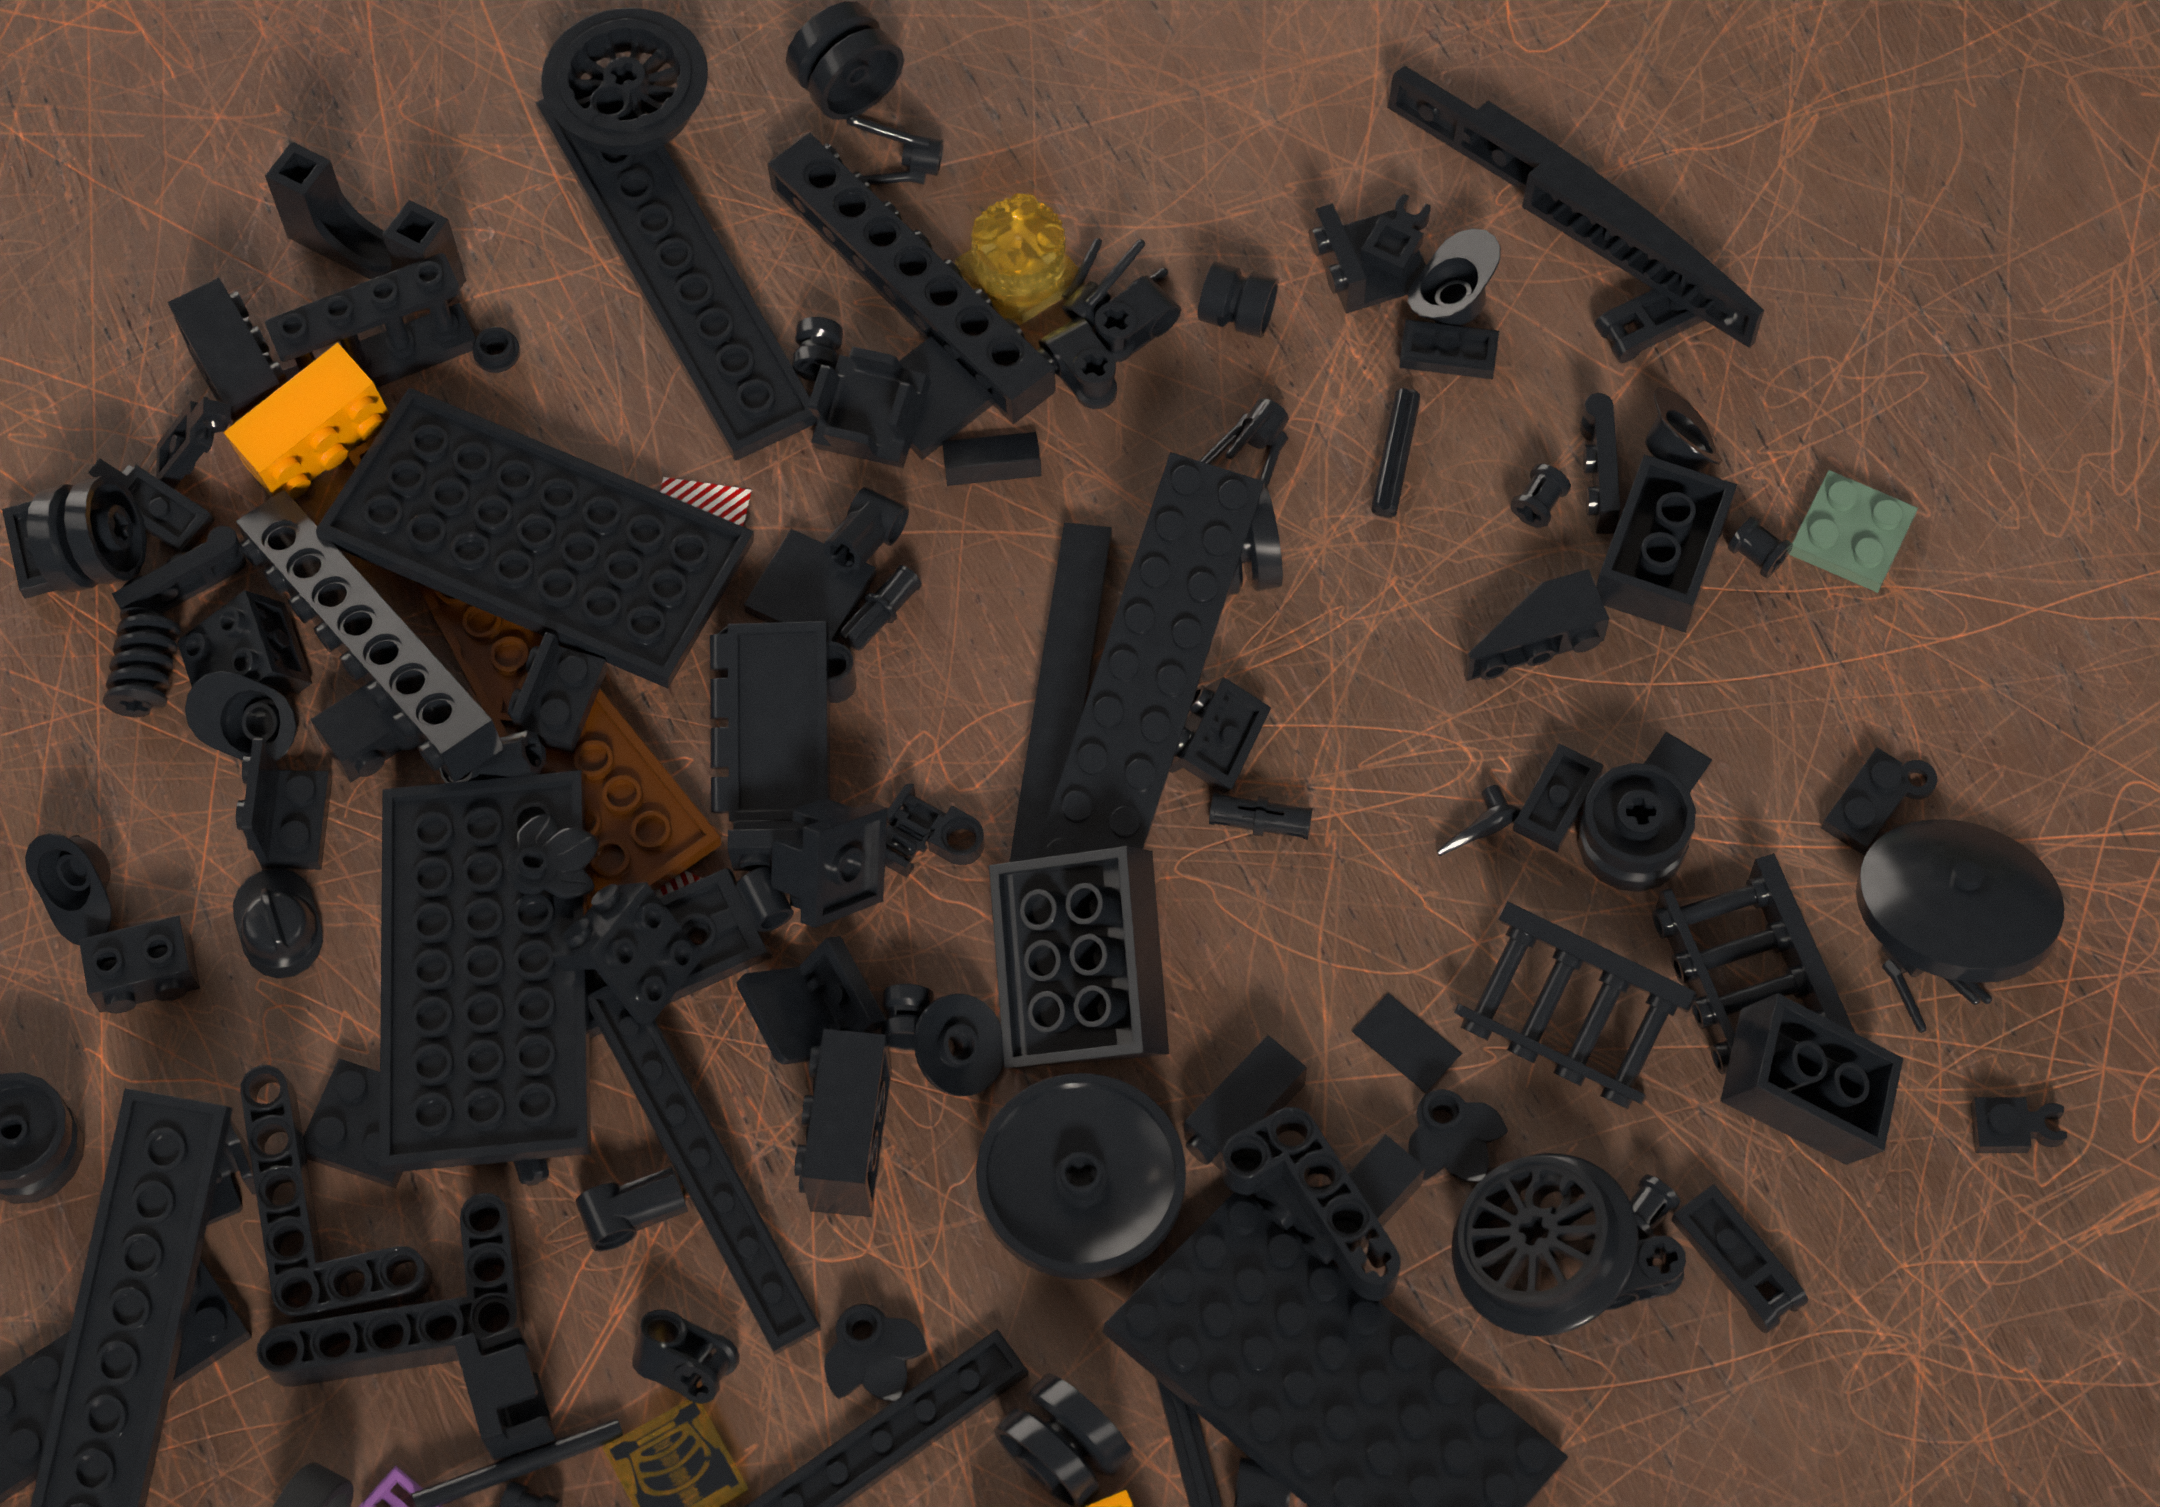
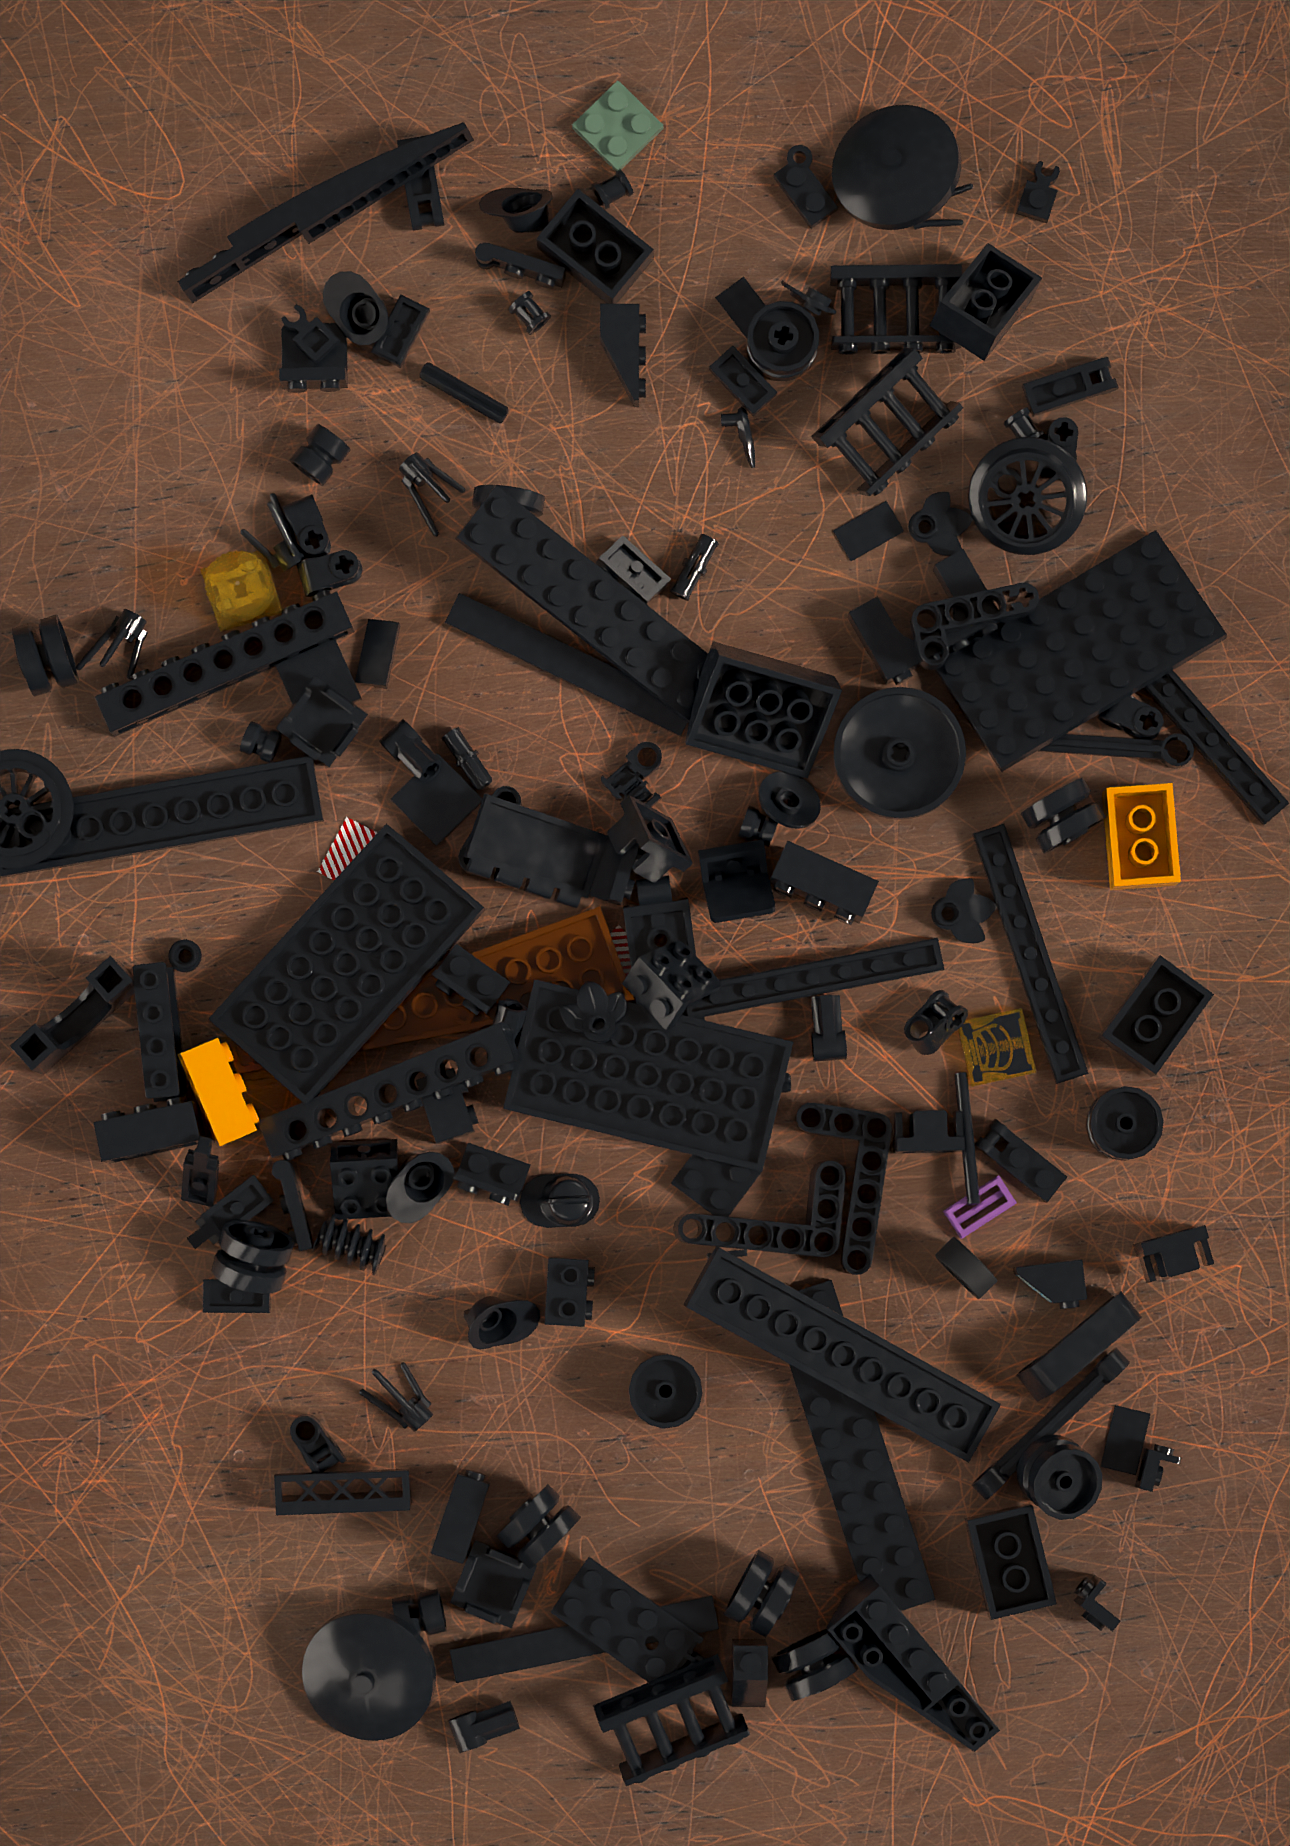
camera: 75 degrees left, 20 degrees up
none -> black plate [781,280,837,316]

